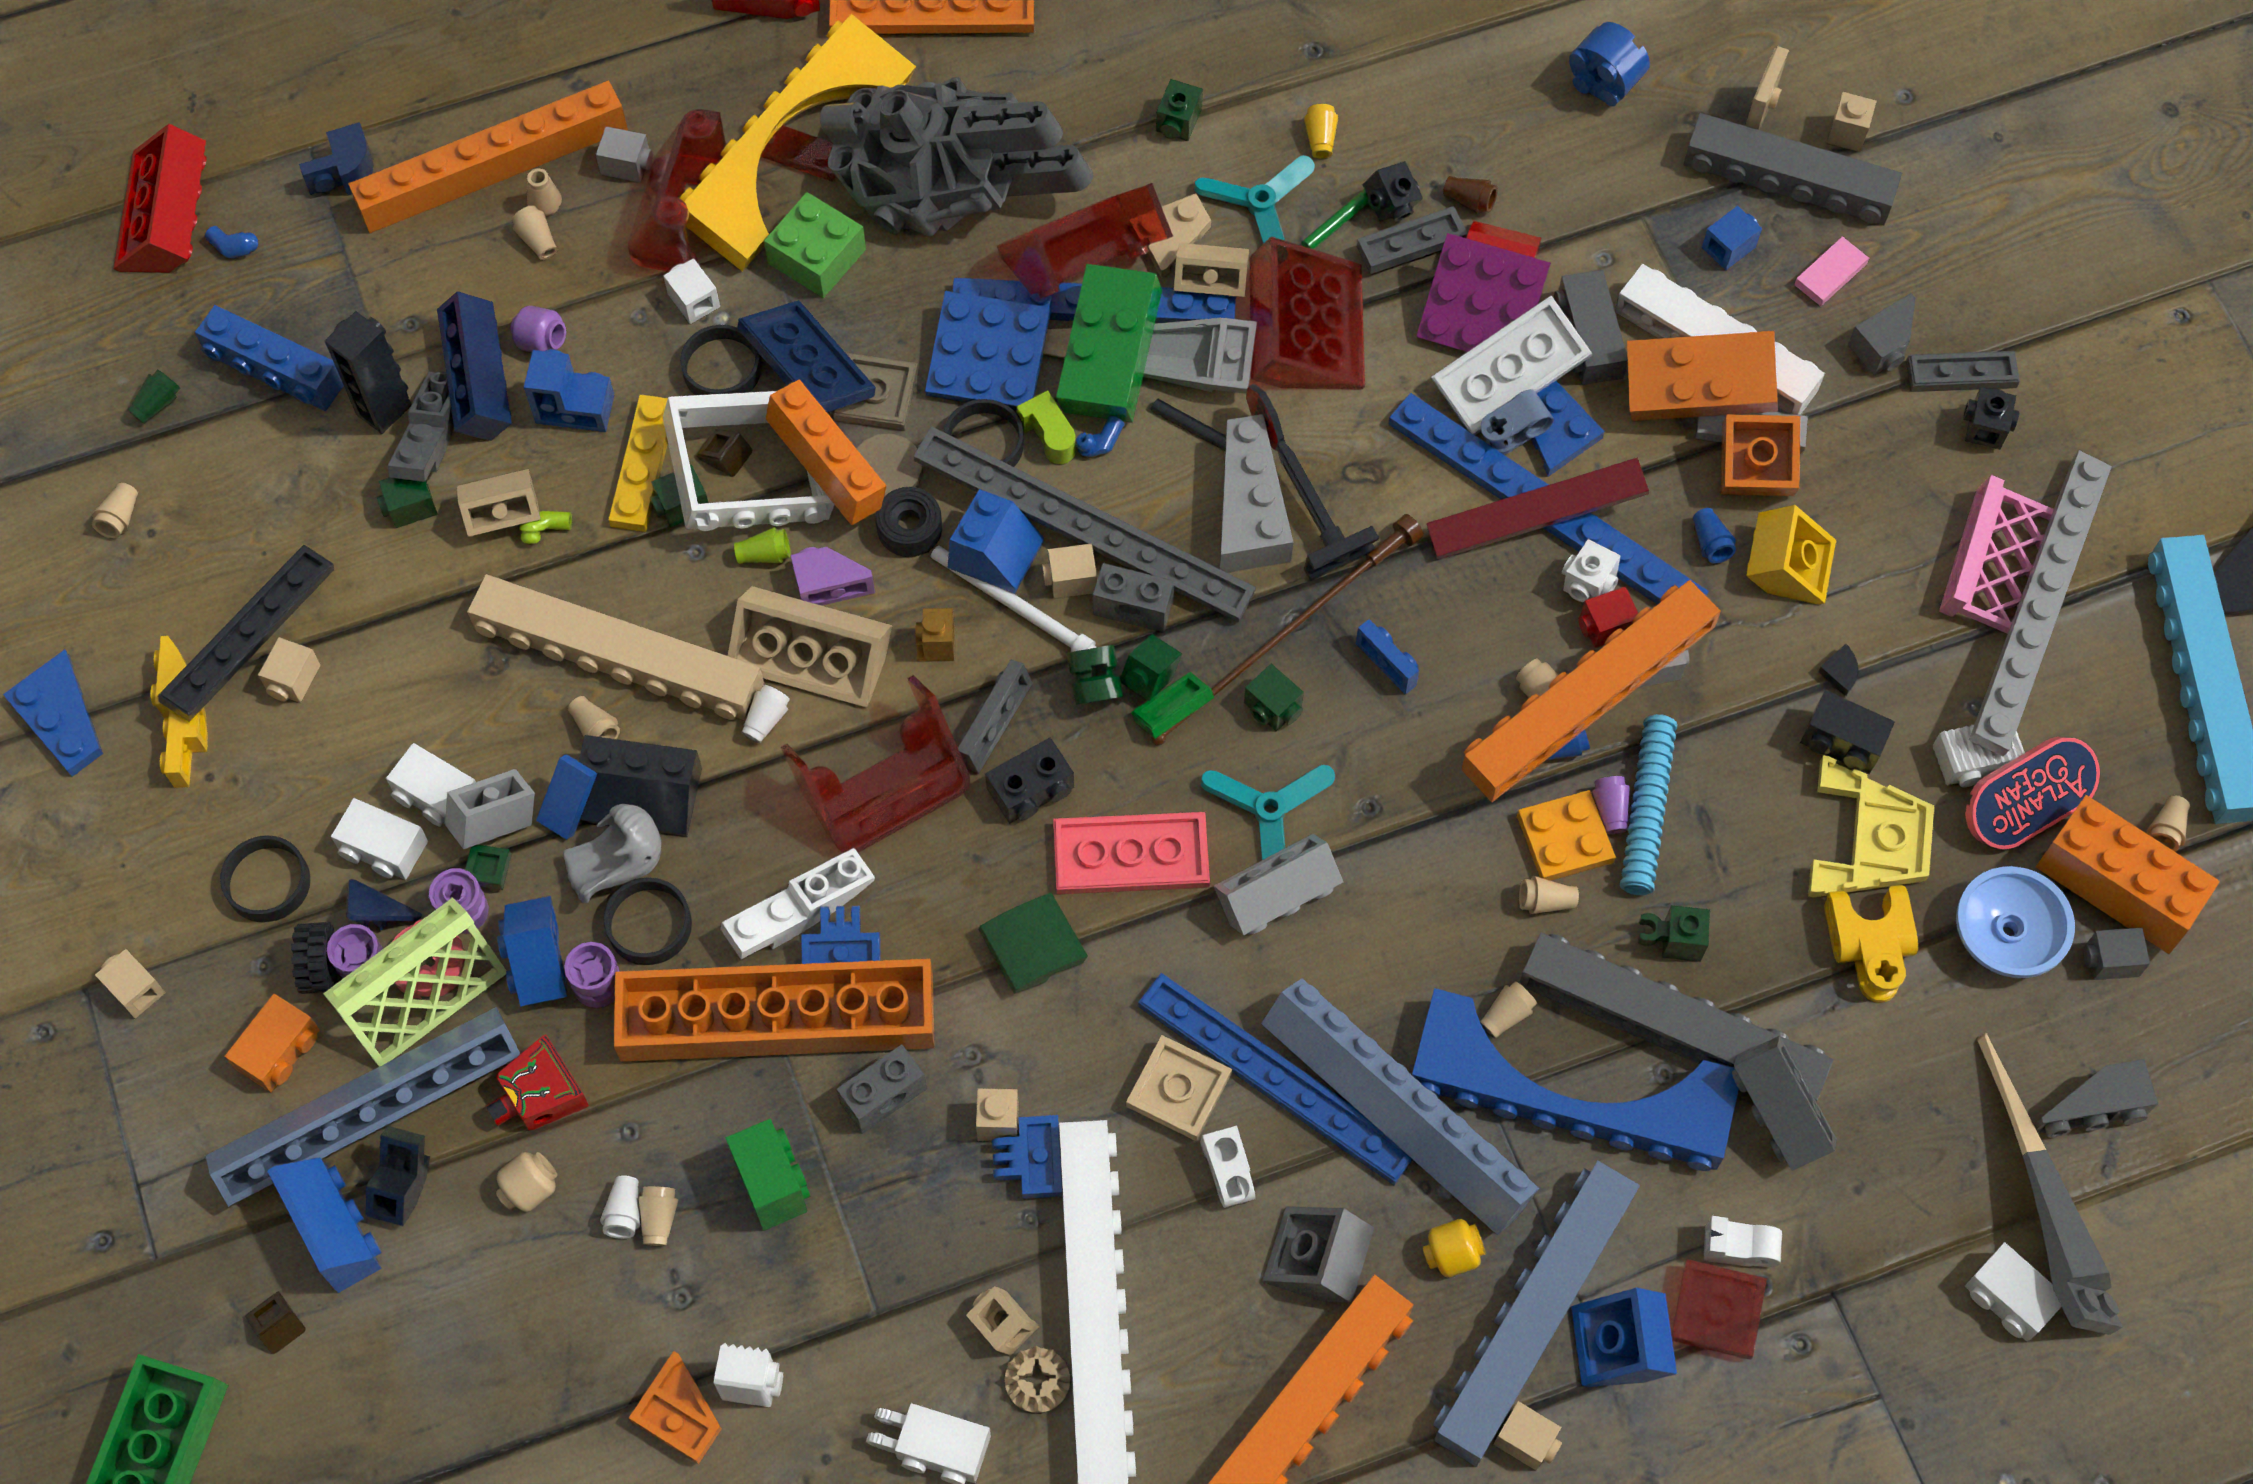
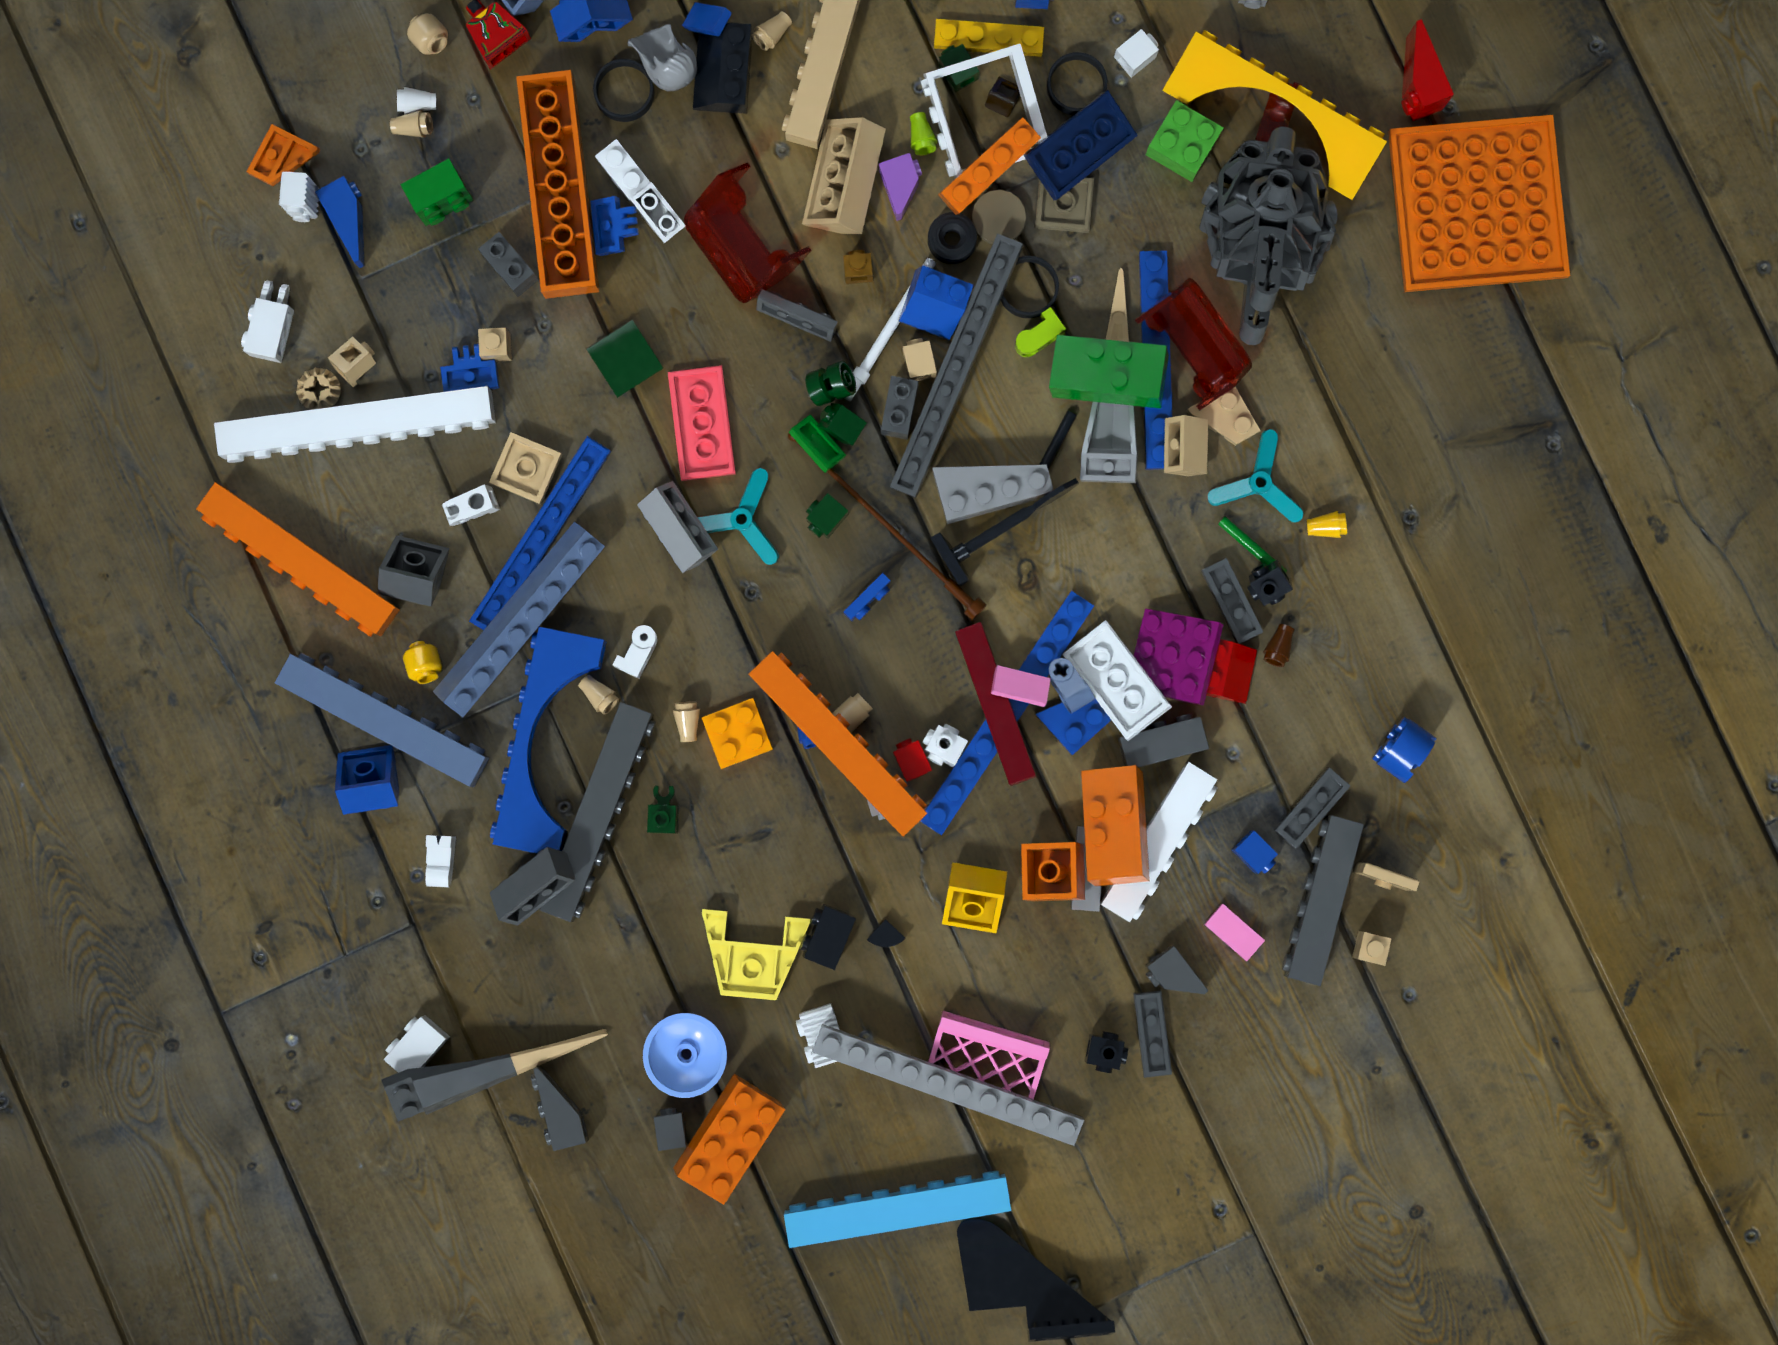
camera: 90 degrees right, 20 degrees up
medium lavender wheel [564,942,620,1008] -> none
clear red windscreen [628,109,726,272] -> none
white cone [741,685,790,743] -> none
blue plate [925,291,1051,410] -> none
black brick [985,737,1074,824] -> none
blue arm [1075,416,1125,457] -> none
dark green brick [1156,79,1203,141] -> none
clear red slope [1249,237,1365,390] -> none
tan brick [1493,1401,1562,1471] -> none
medium lavender cone [1592,776,1630,834] -> none
medium azure piece [1620,714,1677,895] -> none
clear red plate [1671,1259,1767,1360] -> none
blue cone [1693,508,1736,563] -> none
yellow piece [1824,885,1918,1003] -> none
tile [1965,737,2100,849] -> none
tan cone [2147,796,2190,852] -> none
none -> blue slope [315,176,365,268]
none -> white leg [613,625,657,679]
none -> bright pink tile [991,665,1051,707]
none -> dark grey plate [1274,768,1350,849]

